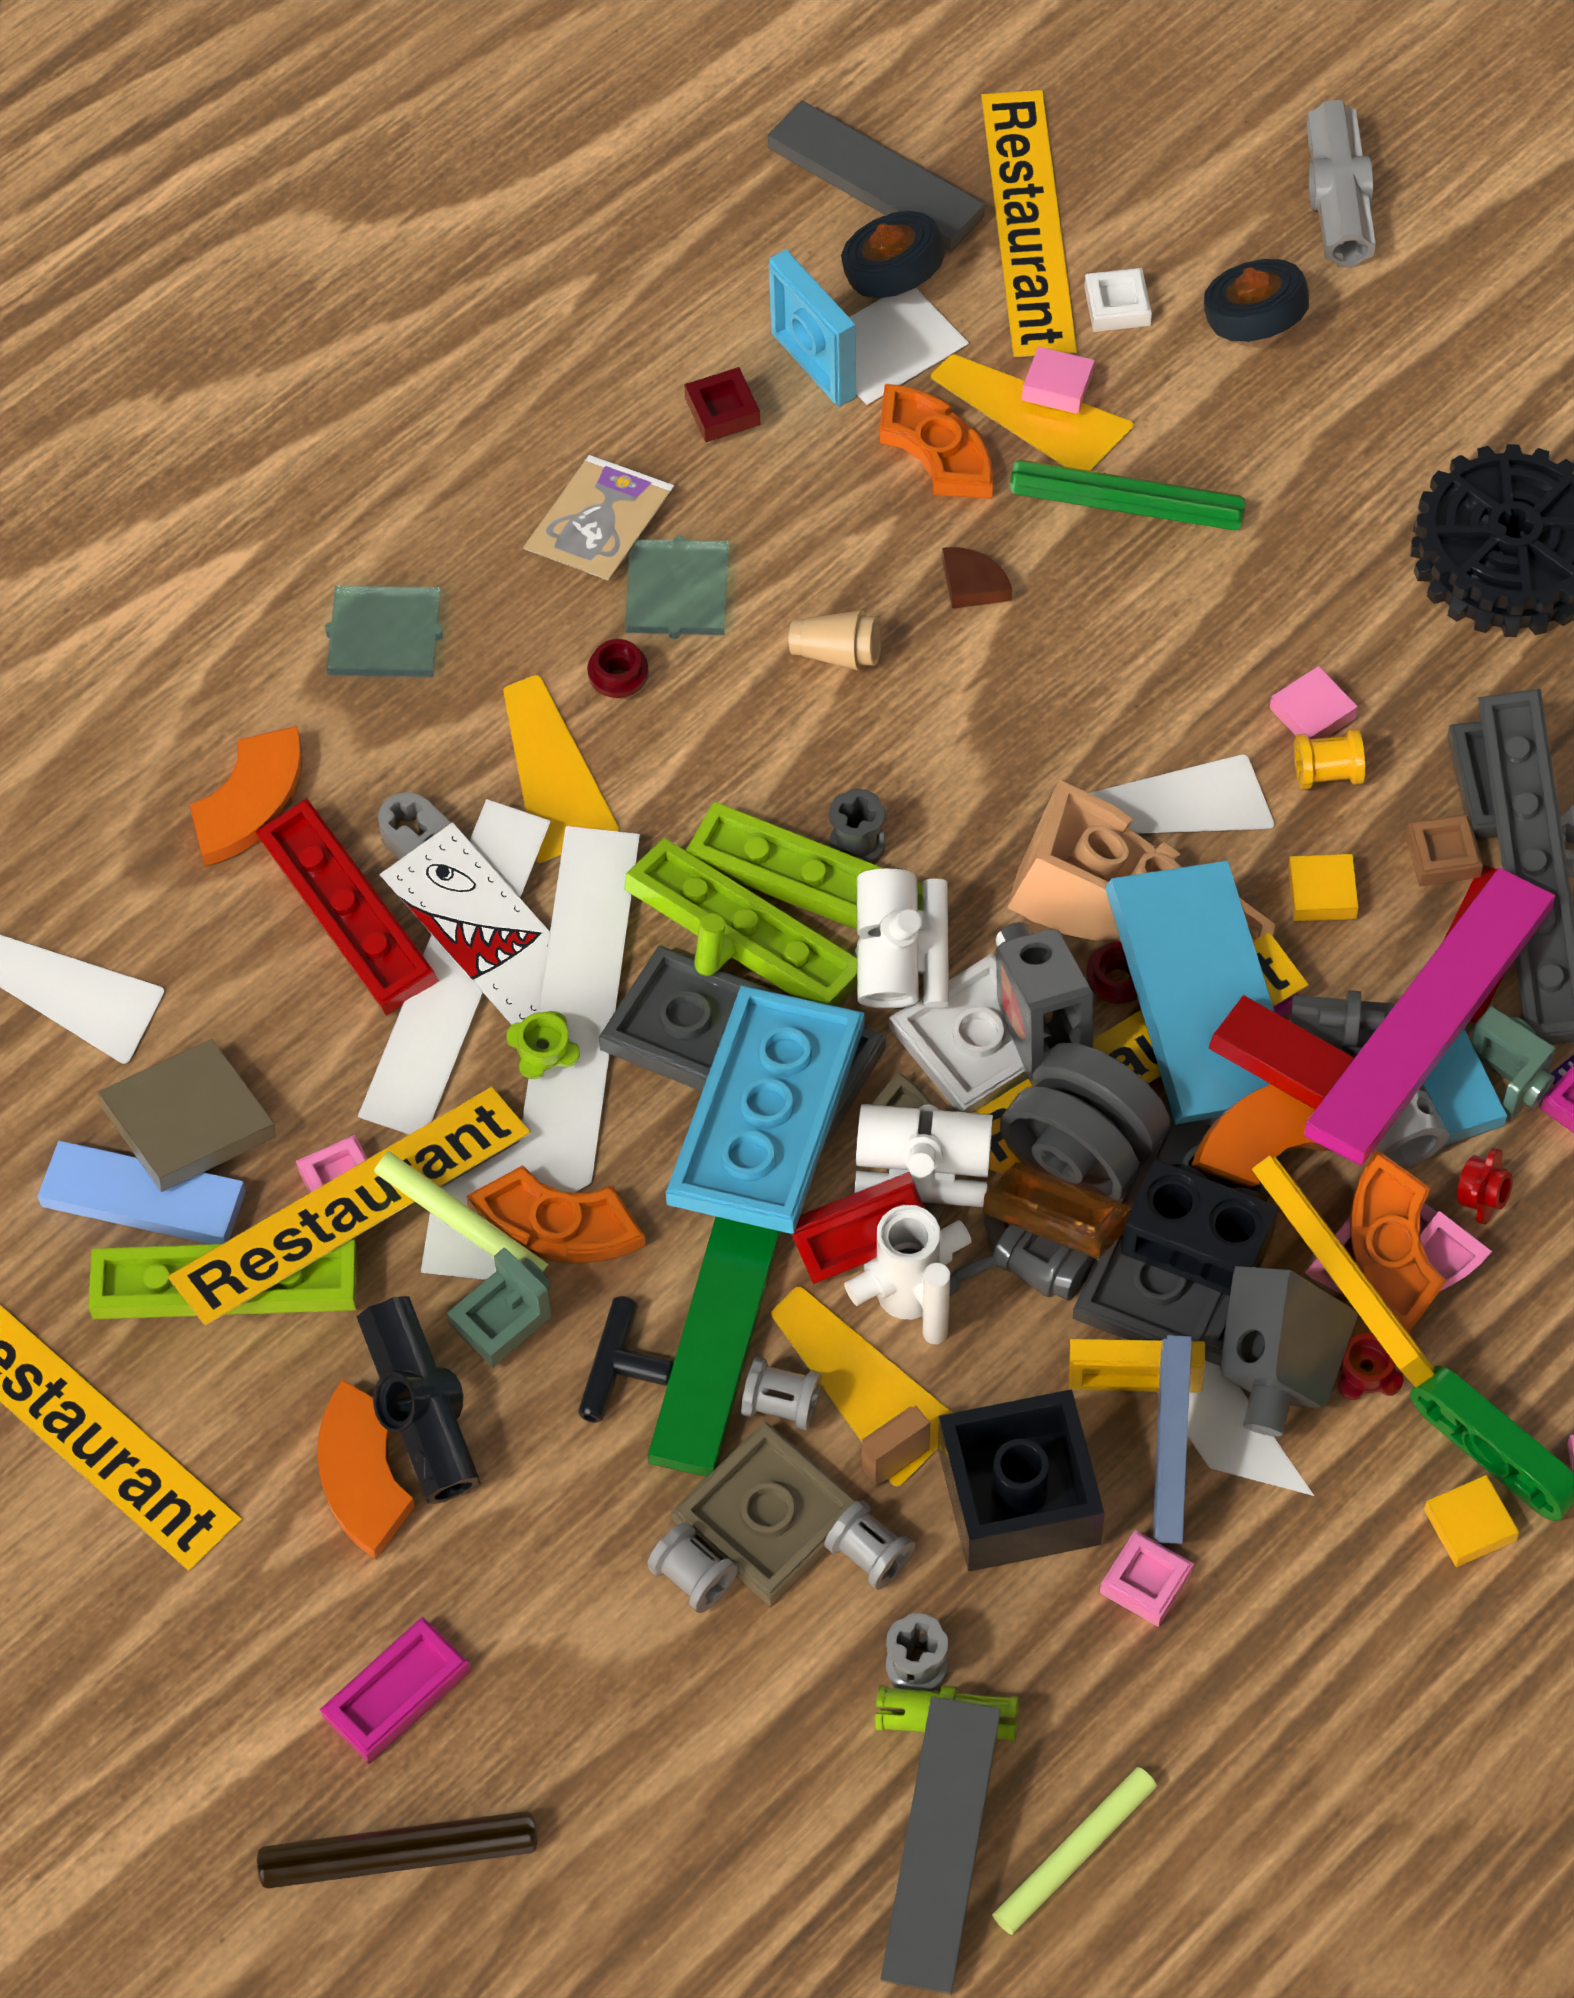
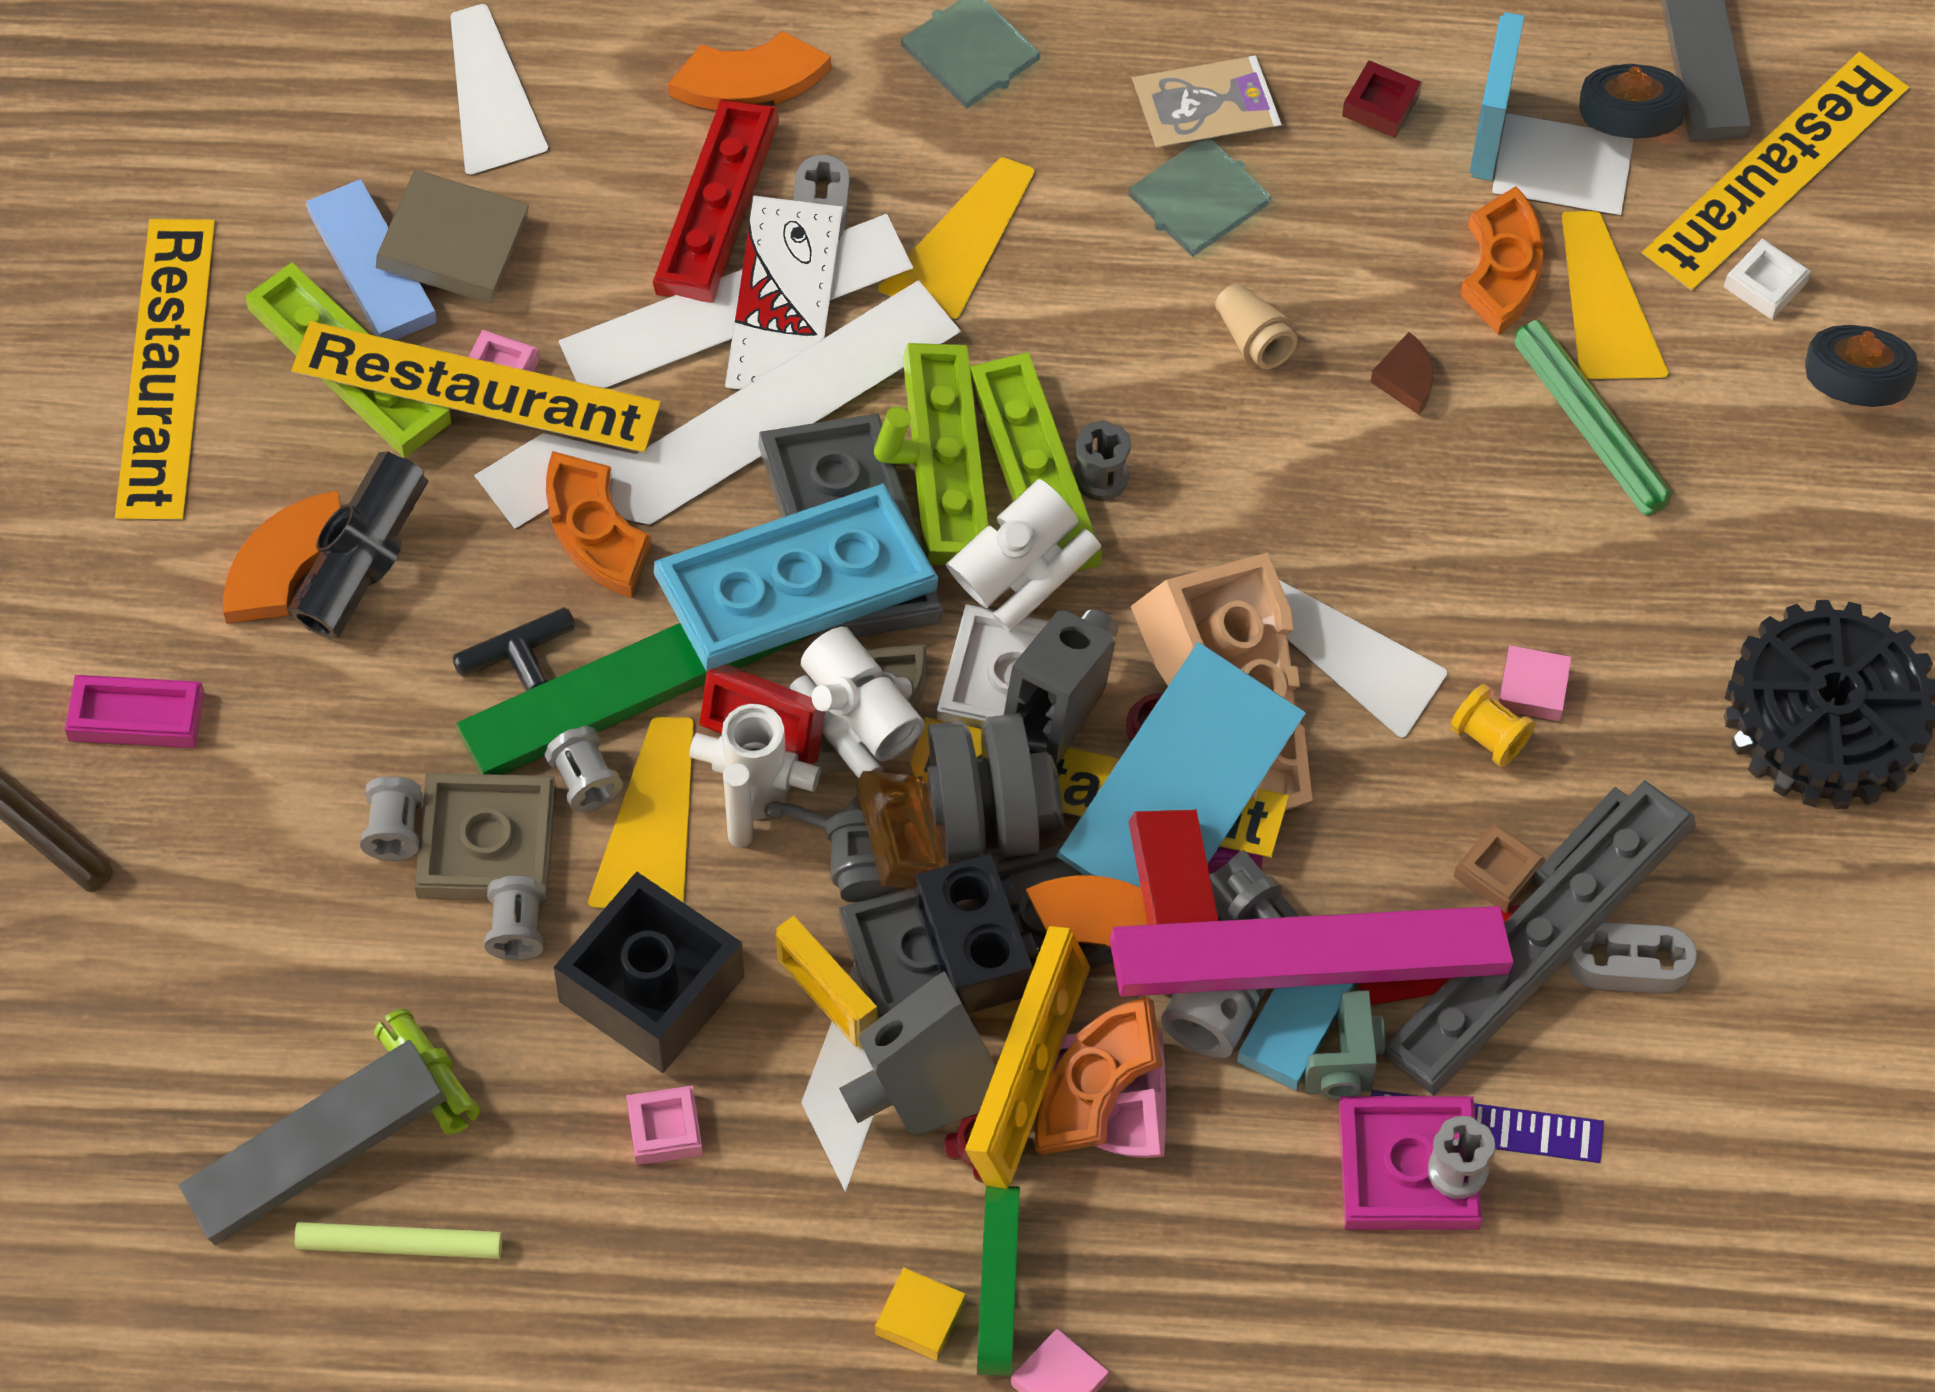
camera: 45 degrees right, 0 degrees up
yellowish green bar [373,1151,549,1273] -> none
sand green bracket [447,1248,552,1367] -> none
lime plate [506,1011,580,1079] -> none
dark red plate [587,639,649,698] -> none
medium nougat tile [862,1405,930,1487] -> none
light grey bush [886,1613,948,1691] -> none
bright pink tile [1022,346,1095,414] -> none
sand blue tile [1153,1335,1192,1544] -> none
yellow tile [1288,854,1358,921] -> none
red plate [1457,1148,1513,1225] -> none

